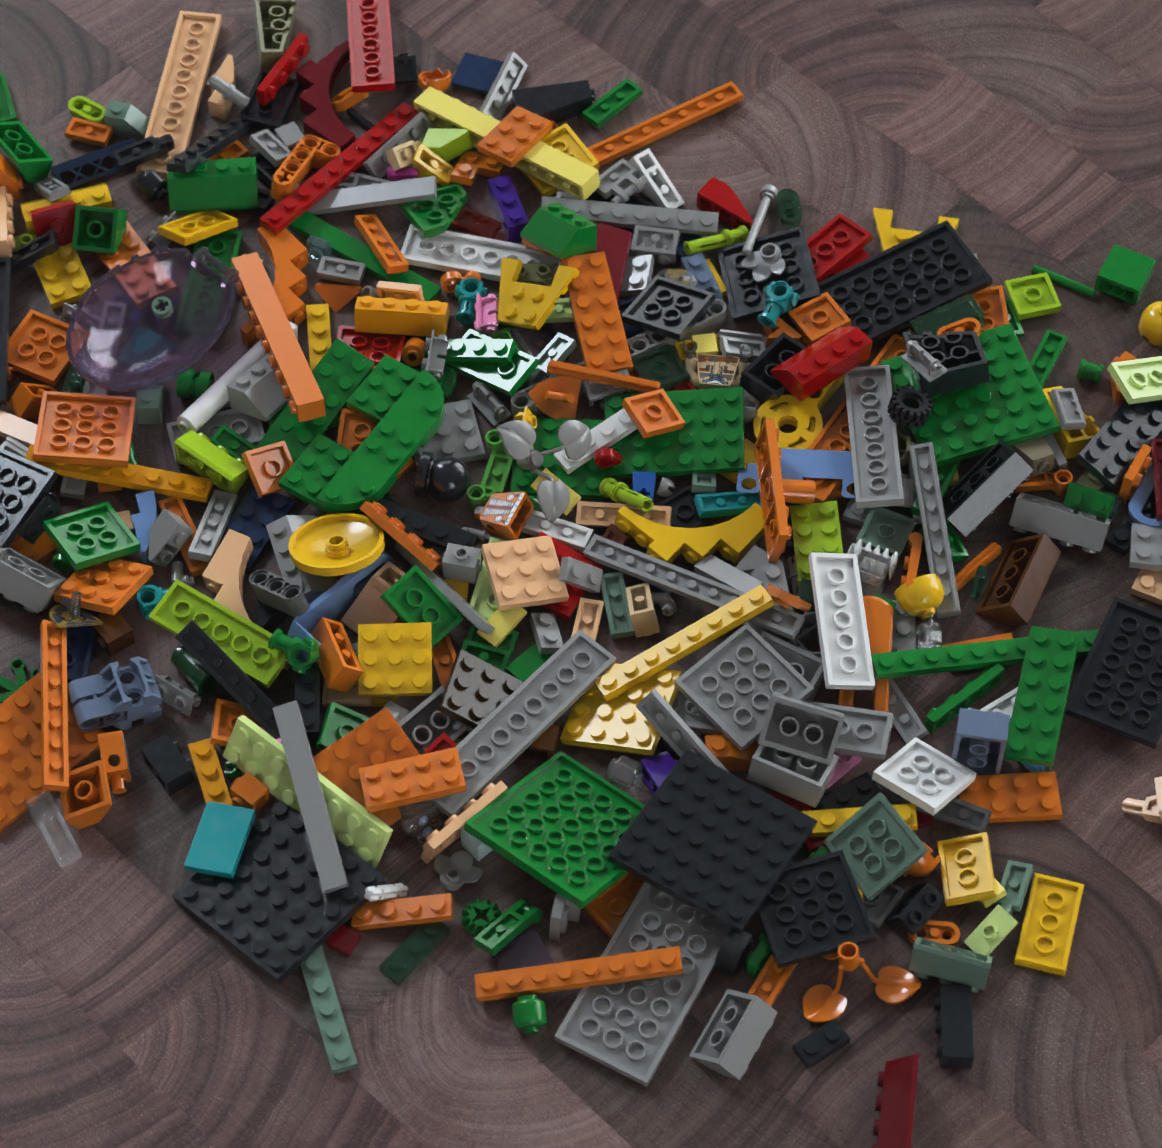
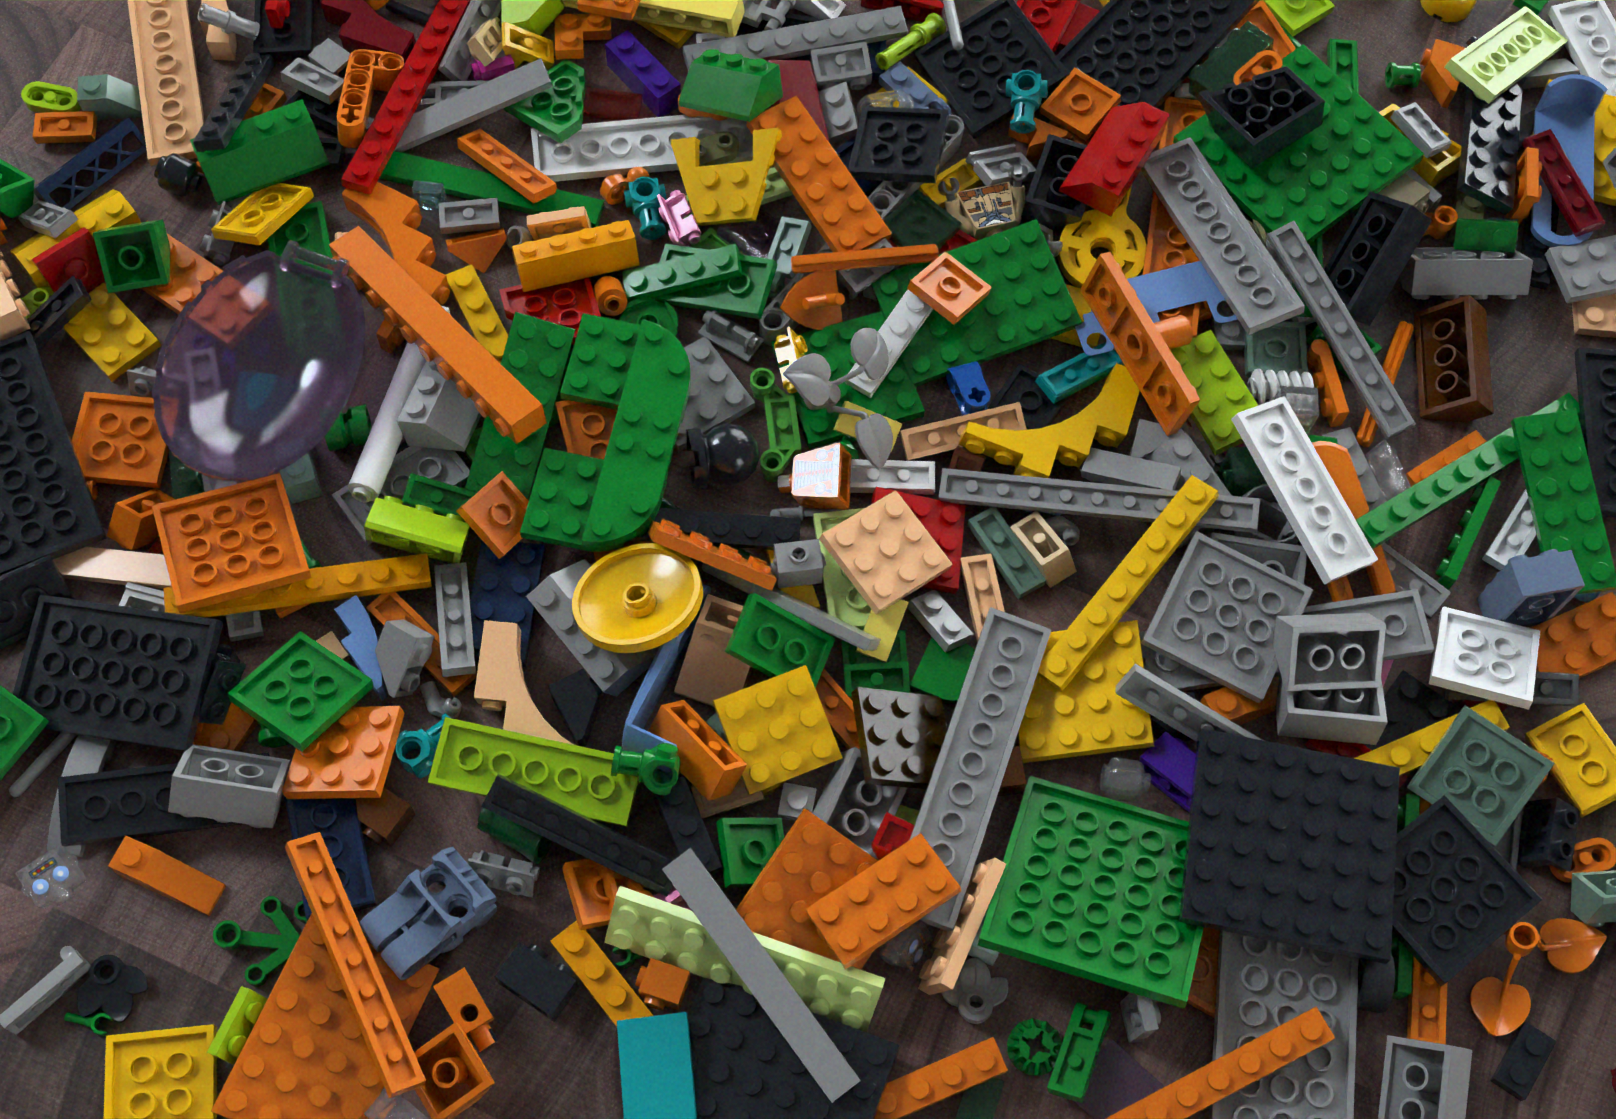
camera: 25 degrees left, 10 degrees up
clear smoke shield [49,591,103,628] -> none
black hinge [112,134,175,171] -> none
sand green bush [152,296,173,320] -> none
dark grey beam [249,569,309,617] -> none
white axle [364,883,408,902] -> none
light grey hinge [421,330,449,380] -> none
light grey plate [559,557,603,593] -> none
red tile [594,448,622,469] -> none
lime pin [599,477,653,512] -> none
light grey hinge [656,477,675,497] -> none
sand green plate [691,472,716,494] -> none
light yellow tile [692,333,718,357] -> none
light grey plate [741,243,785,282] -> none
orange plate [766,584,812,613] -> none
black tyre [887,385,933,429] -> none
yellow cylinder [894,574,944,618] -> none
light grey hinge [901,340,948,383] -> none
clear green tile [969,565,988,599] -> none

